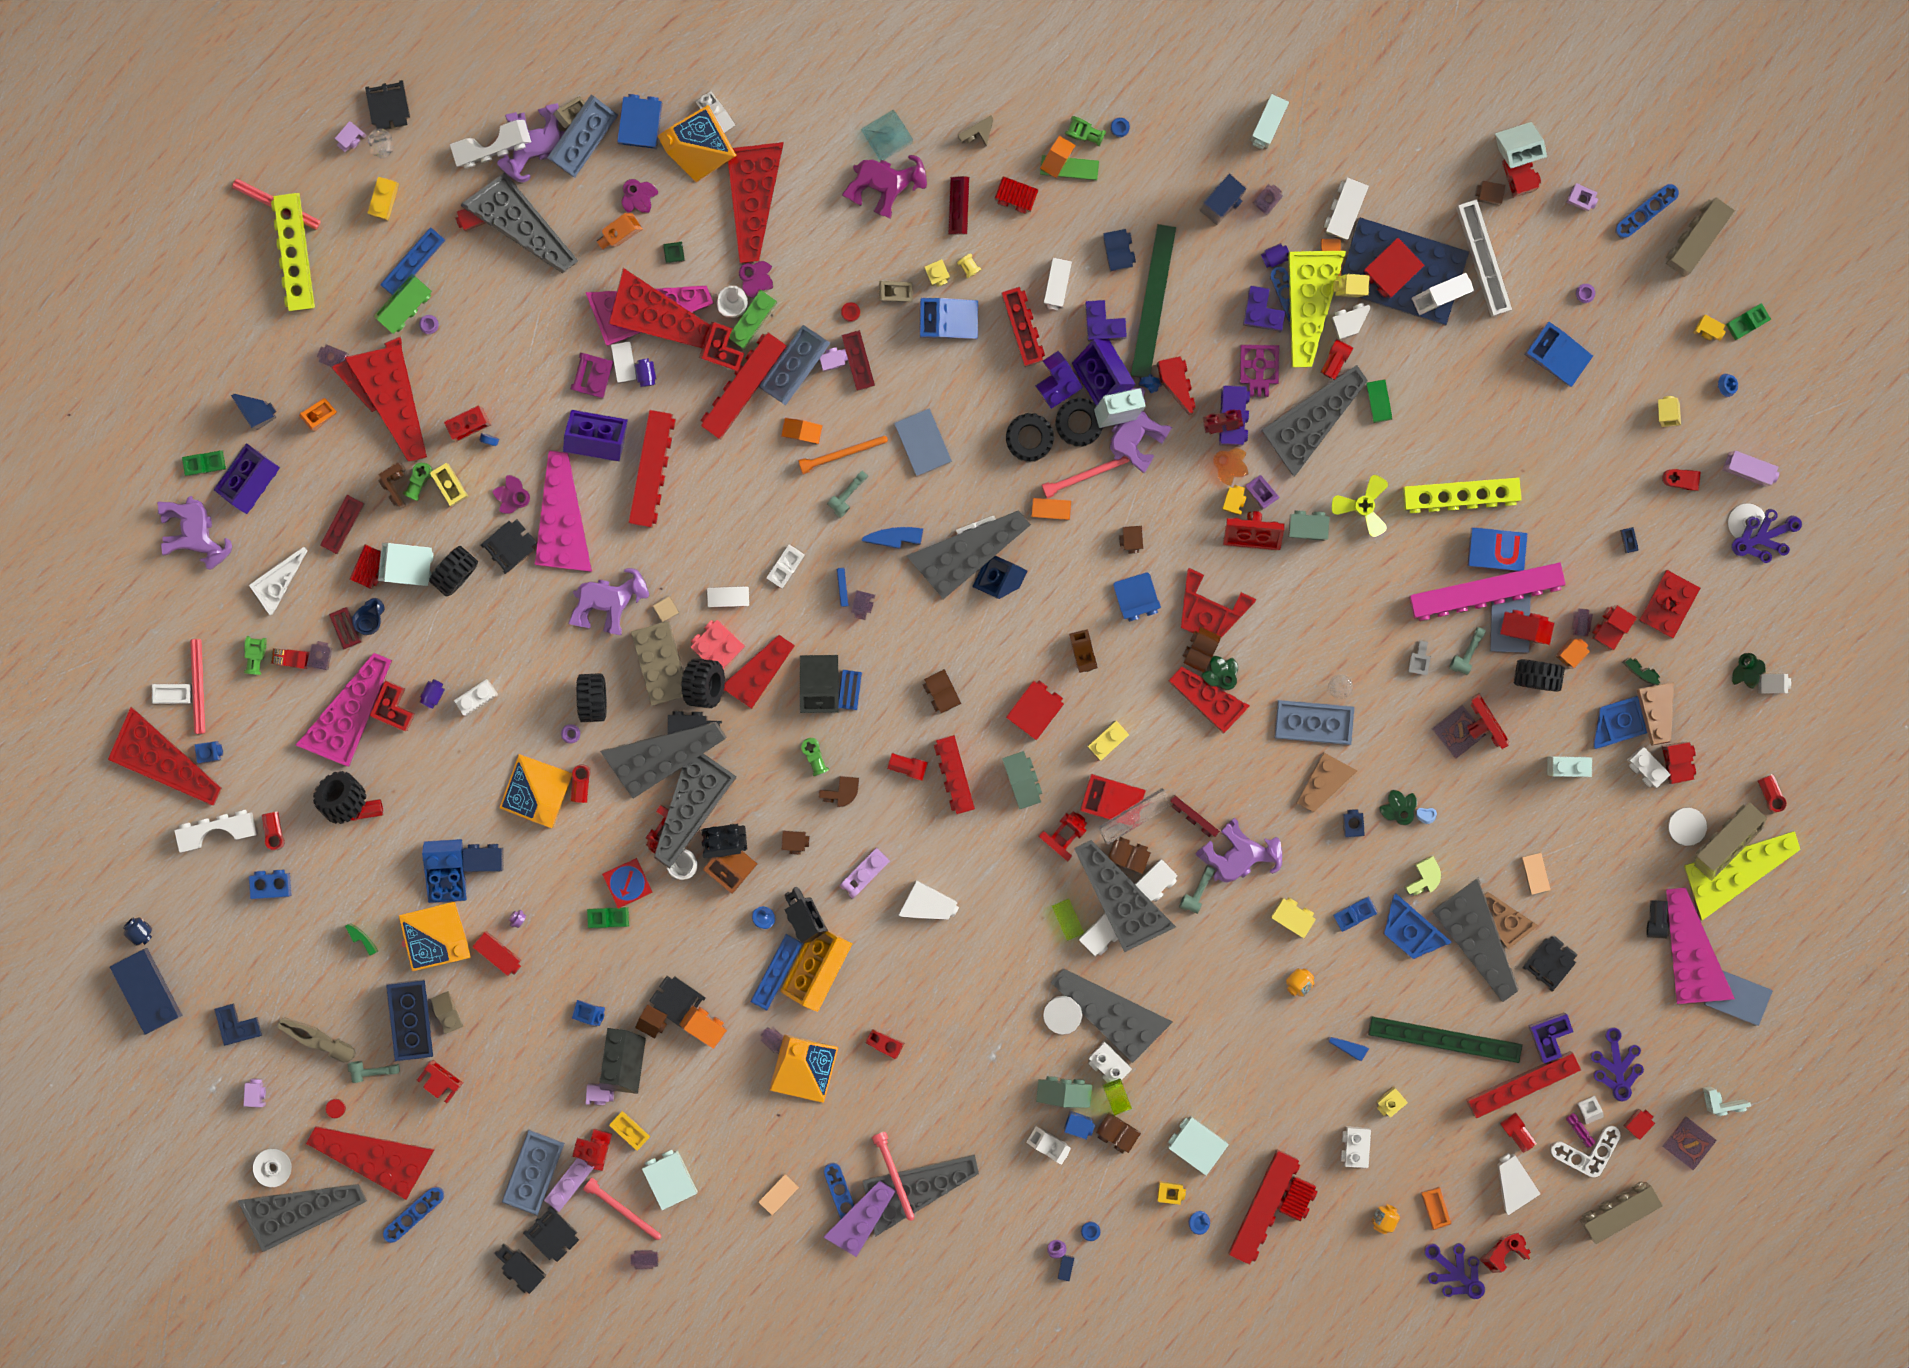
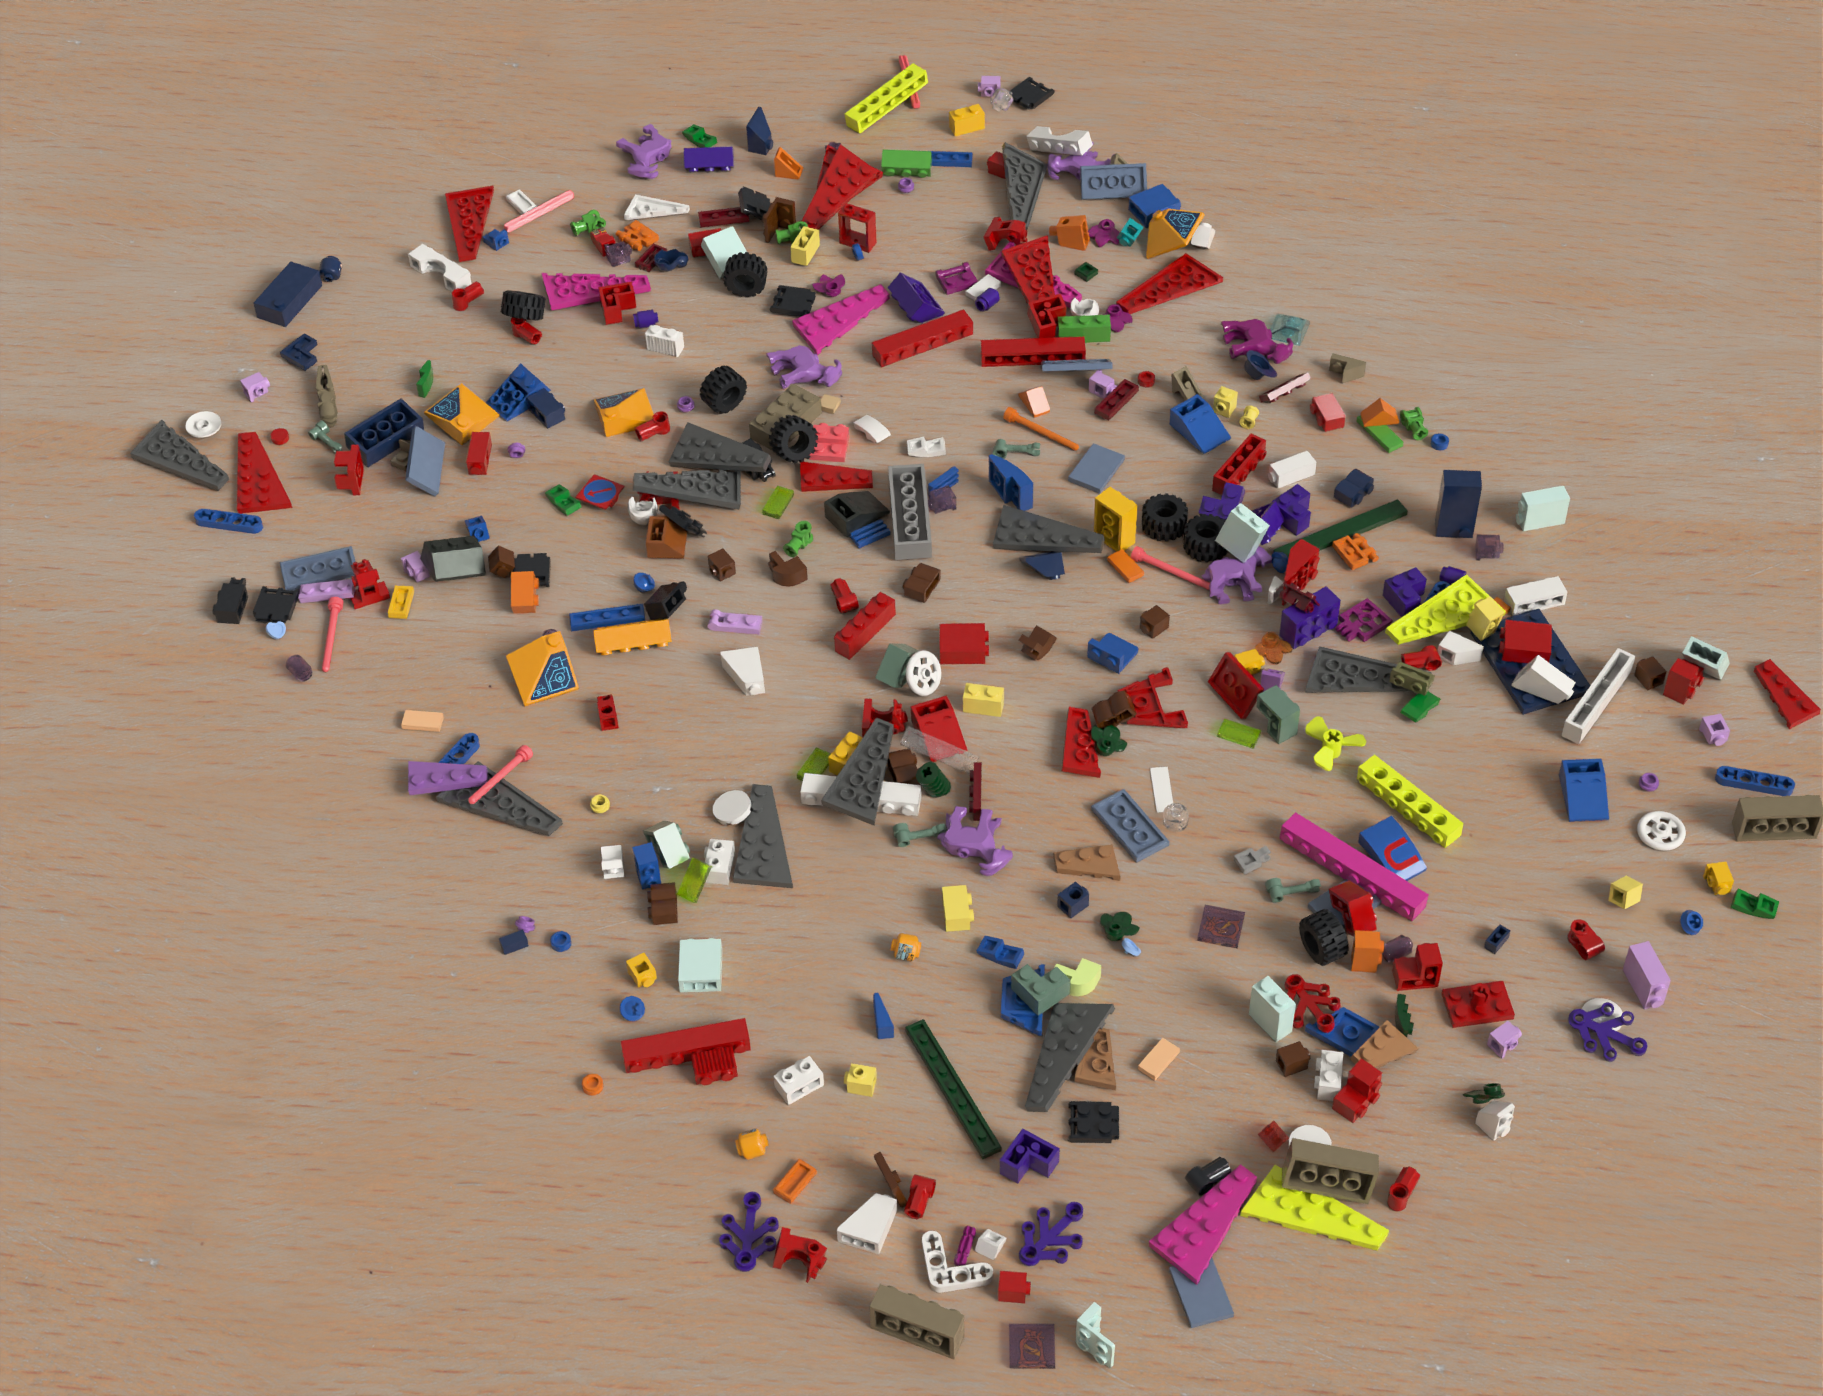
camera: 55 degrees right, 40 degrees down
blue brick [249,869,292,899] -> none
light aqua brick [642,1150,698,1210] -> none
red brick [1466,1051,1581,1119] -> none
red plate [1467,693,1510,749] -> none
none -> light blue piece [266,621,286,640]
none -> sand blue tile [405,426,445,496]
none -> orange tile [582,1074,604,1096]
none -> light yellow plate [590,794,610,813]
none -> orange plate [615,220,659,251]
none -> black plate [738,186,770,220]
none -> clear neon green tile [762,486,794,519]
none -> yellow brick [828,731,863,776]
none -> reddish brown plate [874,1151,907,1208]
none -> light grey brick [888,464,932,560]
none -> white plate [906,650,941,696]
none -> dark green piece [916,761,951,798]
none -> red tile [983,217,1028,251]
none -> sand green brick [1011,964,1070,1016]
none -> yellow brick [1094,487,1137,552]
none -> teal brick [1117,218,1143,247]
none -> white sticker [1150,767,1174,813]
none -> clear neon green tile [1217,718,1261,749]
none -> dark blue piece [1244,350,1277,380]
none -> clear red tile [1258,1121,1289,1152]
none -> white slope [1267,576,1284,604]
none -> reddish brown brick [1275,1041,1311,1077]
none -> red plant [1285,974,1341,1033]
none -> orange plate [1332,533,1379,570]
none -> olive bracket [1389,661,1435,696]
none -> lavender brick [1487,1021,1522,1059]
none -> white plate [1637,811,1686,851]
none -> red wing [1754,659,1821,729]

